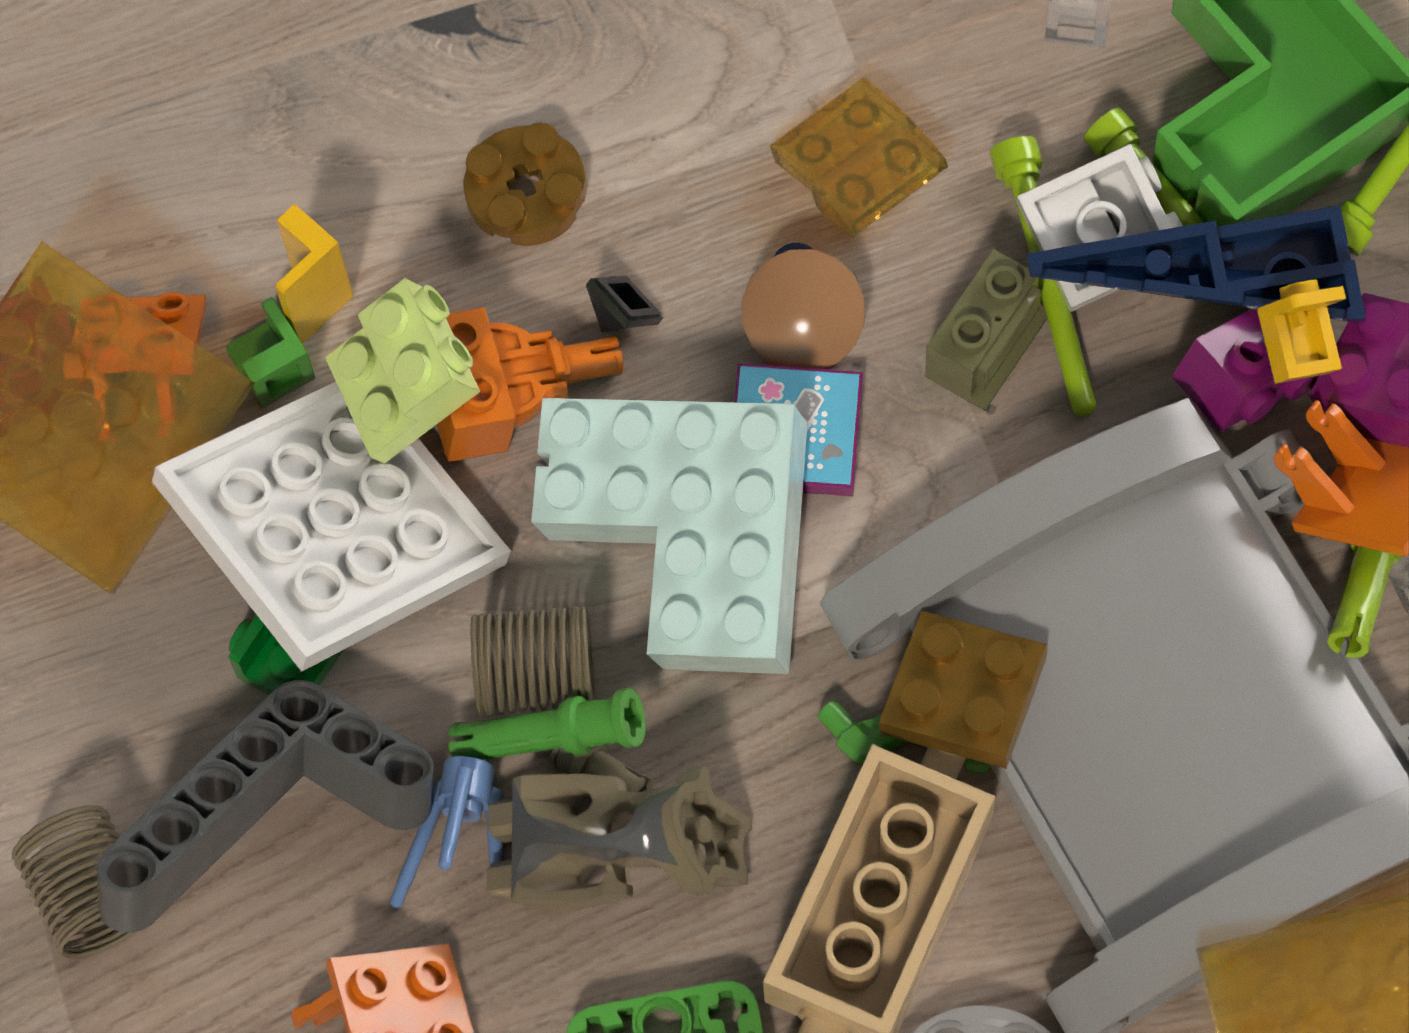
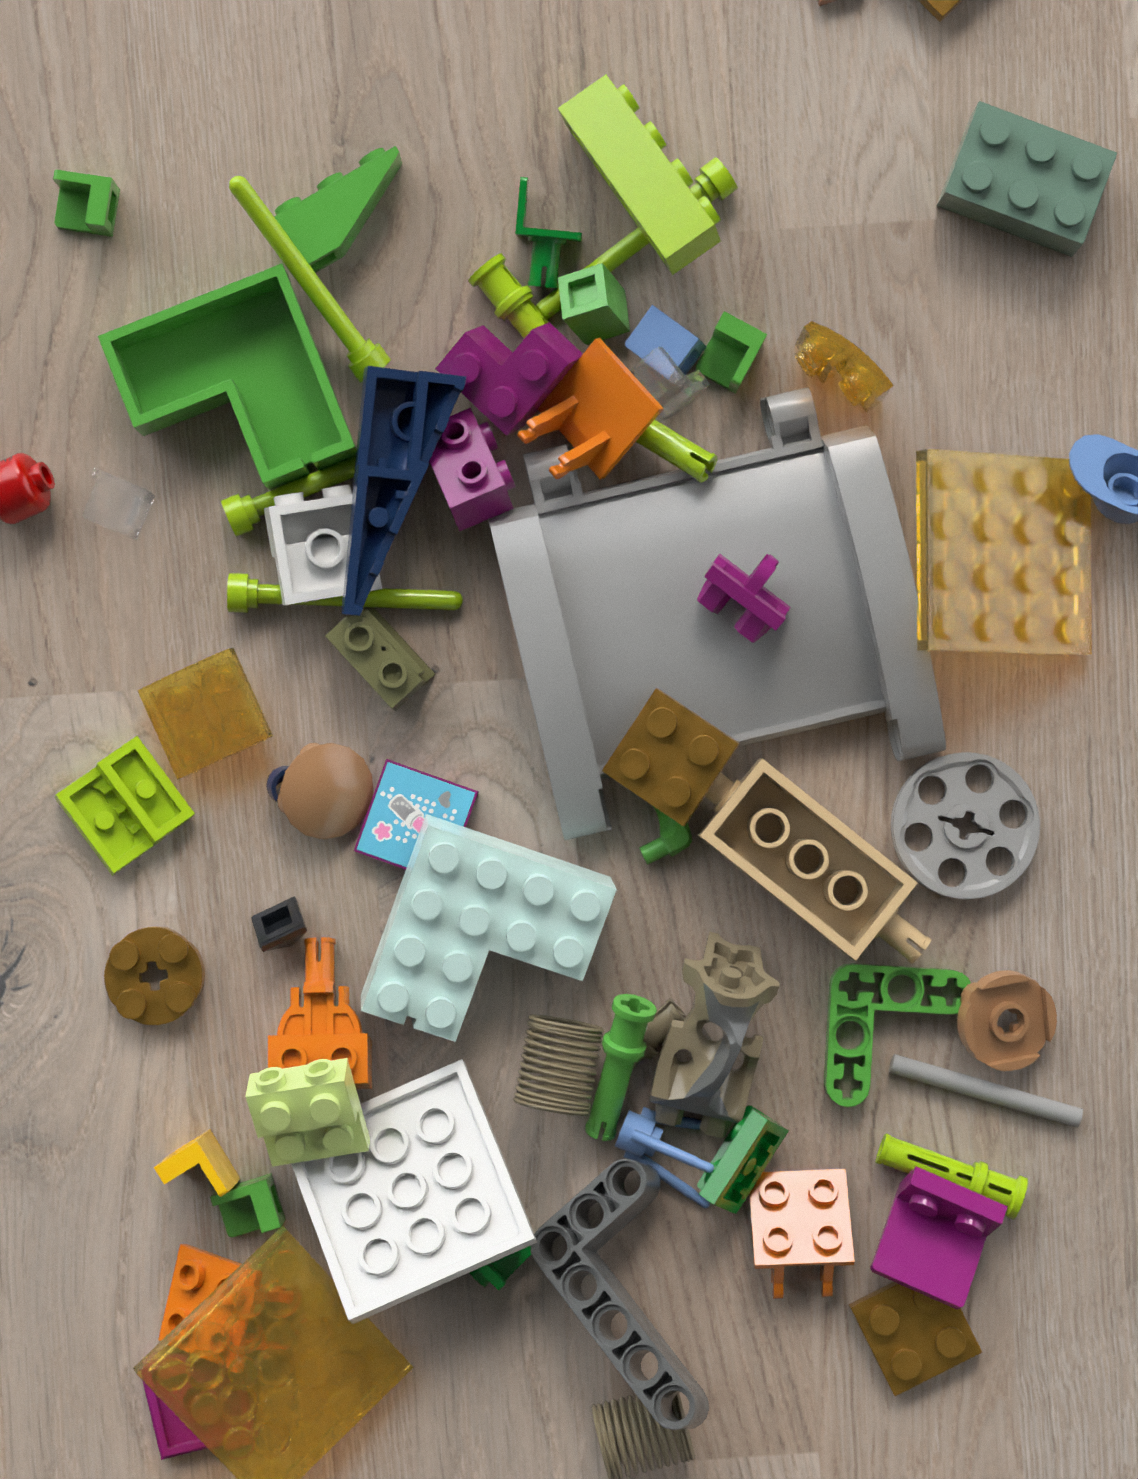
camera: 85 degrees left, 20 degrees up
yellow bracket [1257,279,1346,384] -> none
none -> lime slope [55,736,195,876]
none -> magenta hips [697,553,790,643]
none -> green bracket [697,1105,789,1214]

